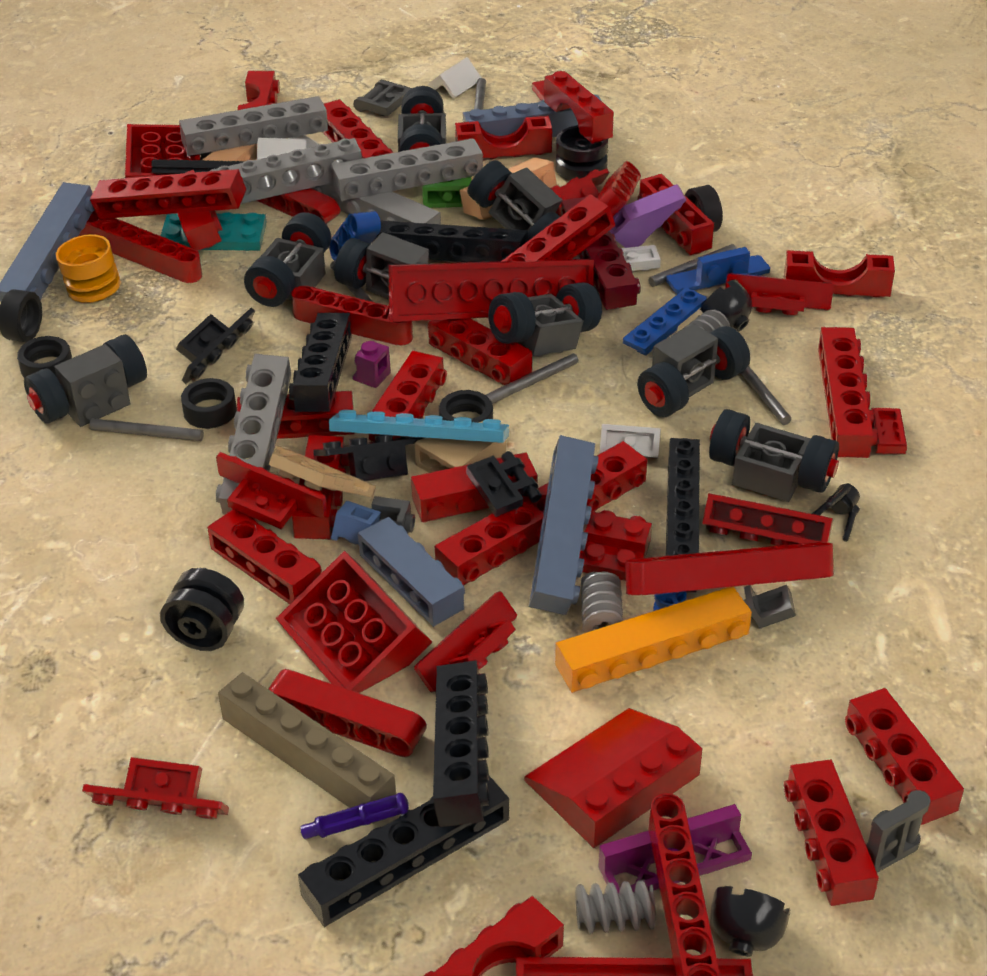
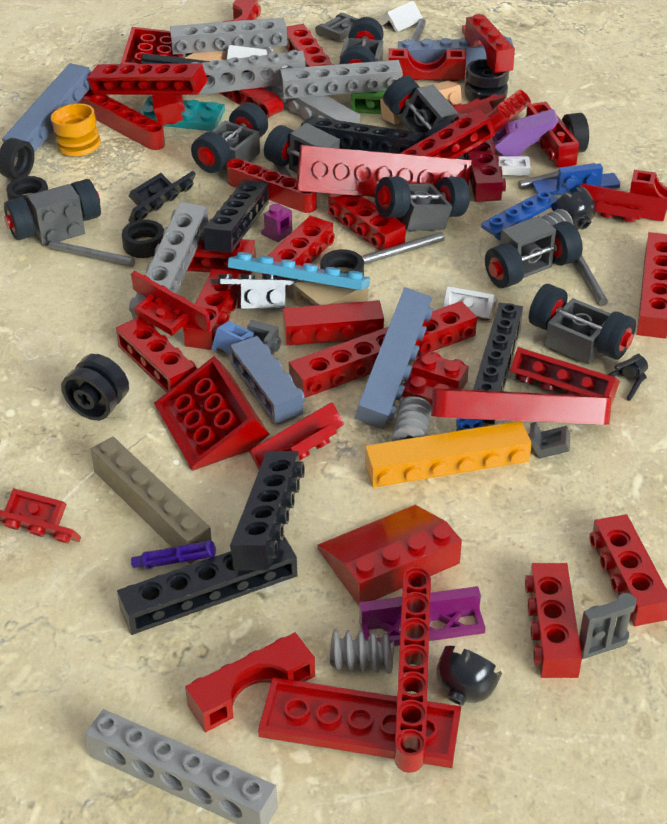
camera: 10 degrees right, 0 degrees up
red beam [268,669,427,757] -> none
tan wing [269,446,376,497] -> none
blue beam [329,211,381,260] -> none
black plate [466,451,542,517] -> none

